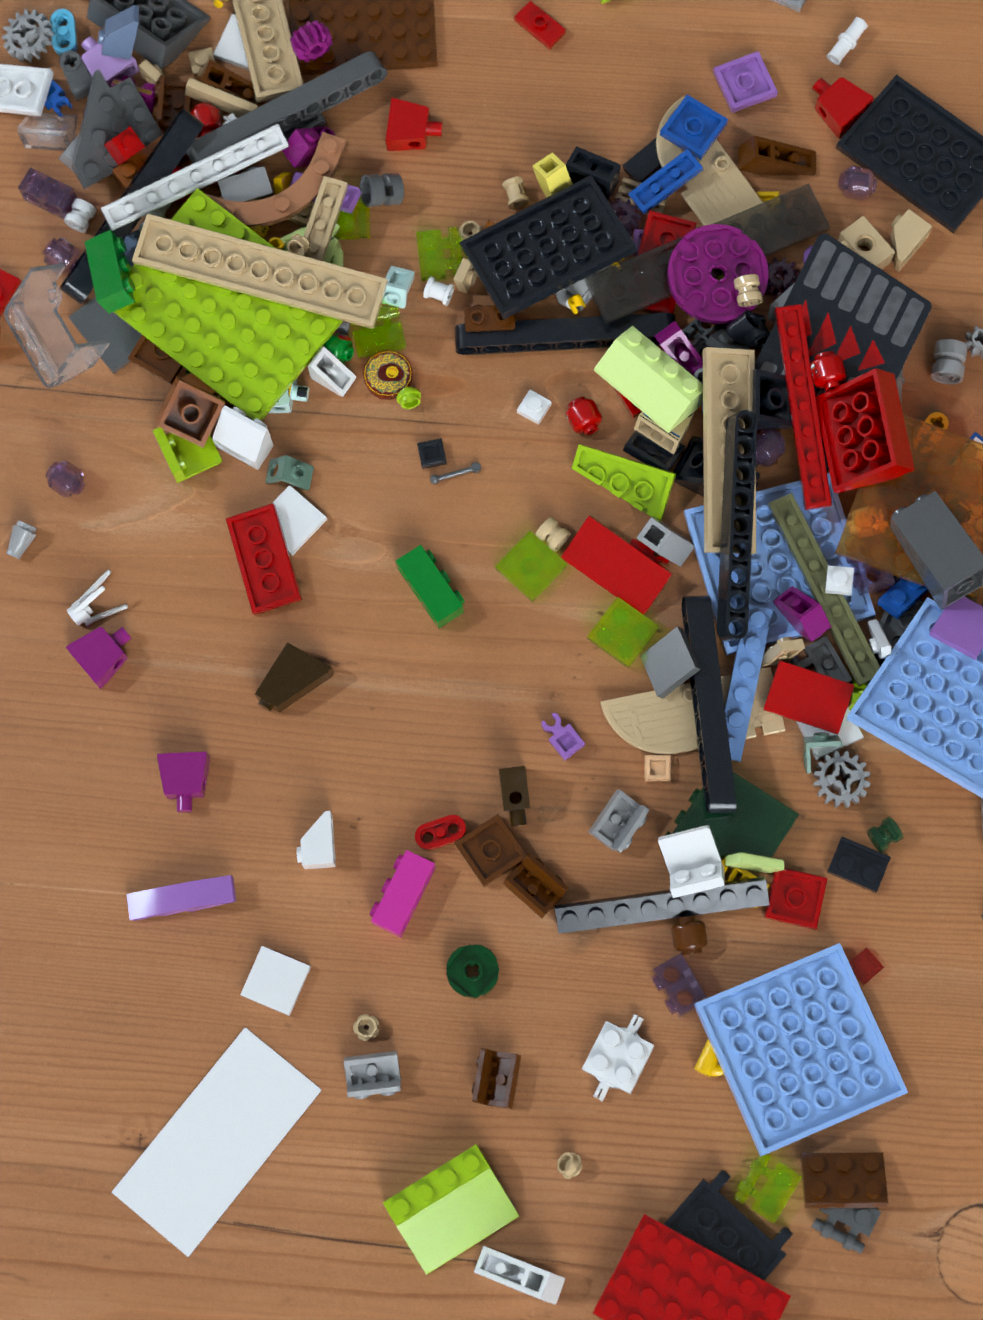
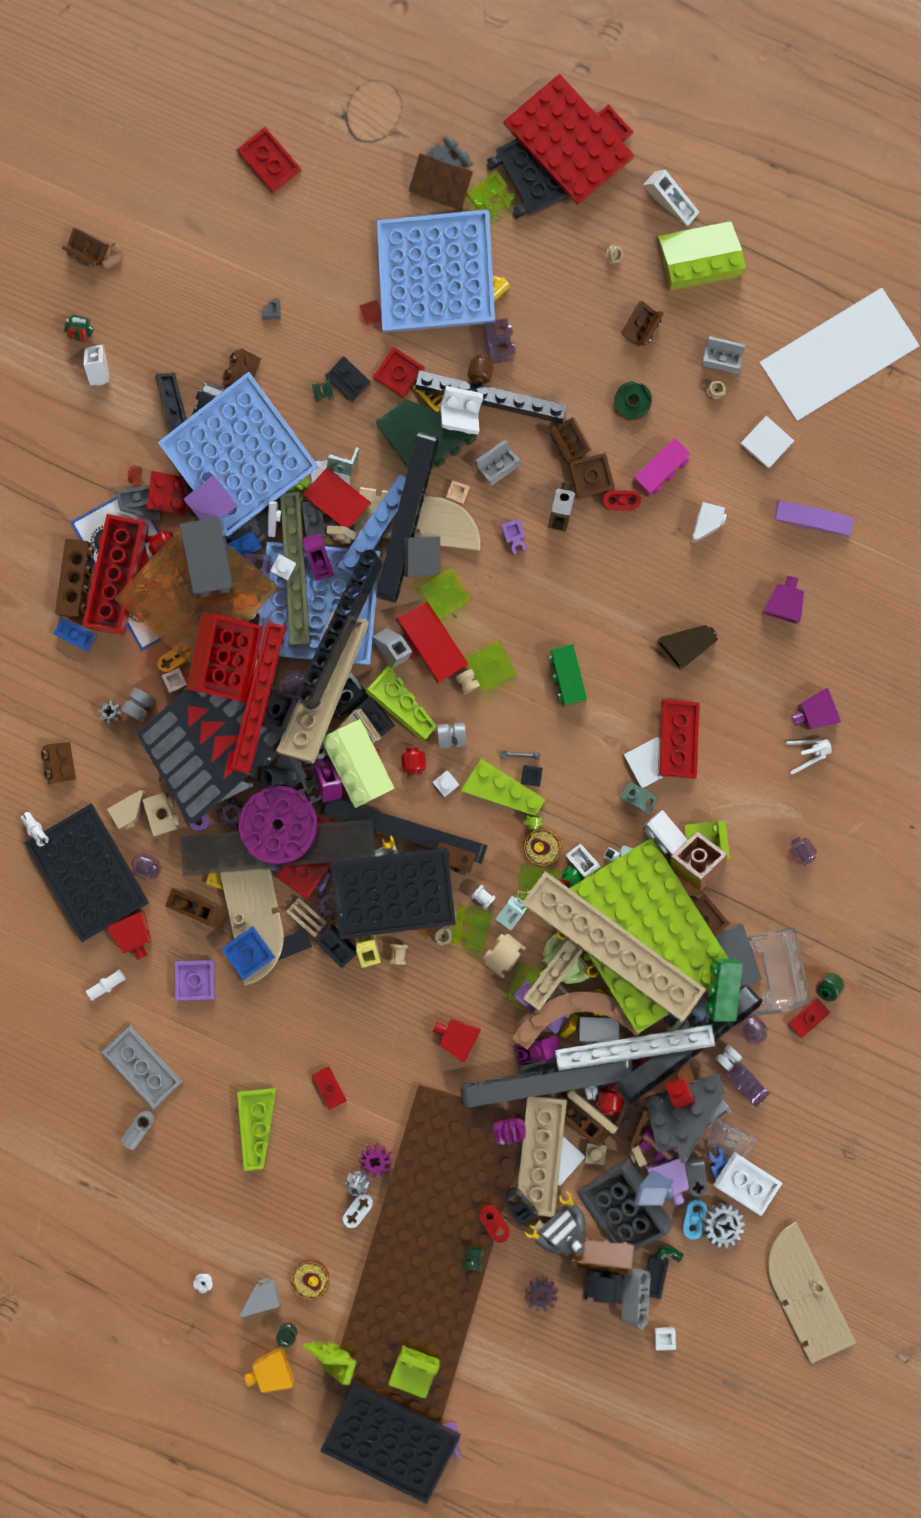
camera: 165 degrees left, 10 degrees up
light grey cone [6,520,37,559] -> none
tan plate [287,234,311,256] -> none
dark grey wheel [360,173,404,207] -> none
tan plate [453,258,477,293] -> none
white plate [582,1014,654,1101] -> none
blue plate [628,149,703,215] -> none
yellowish green tile [725,852,784,873] -> none
tan wheel [734,274,763,307] -> none
red head [810,351,847,391] -> none
light grey gear [813,751,871,808] -> none
none -> white plate [162,668,187,694]
none -> light grey wheel [438,722,466,749]
none -> lime wing [461,759,545,816]
none -> tan brick [483,934,526,979]

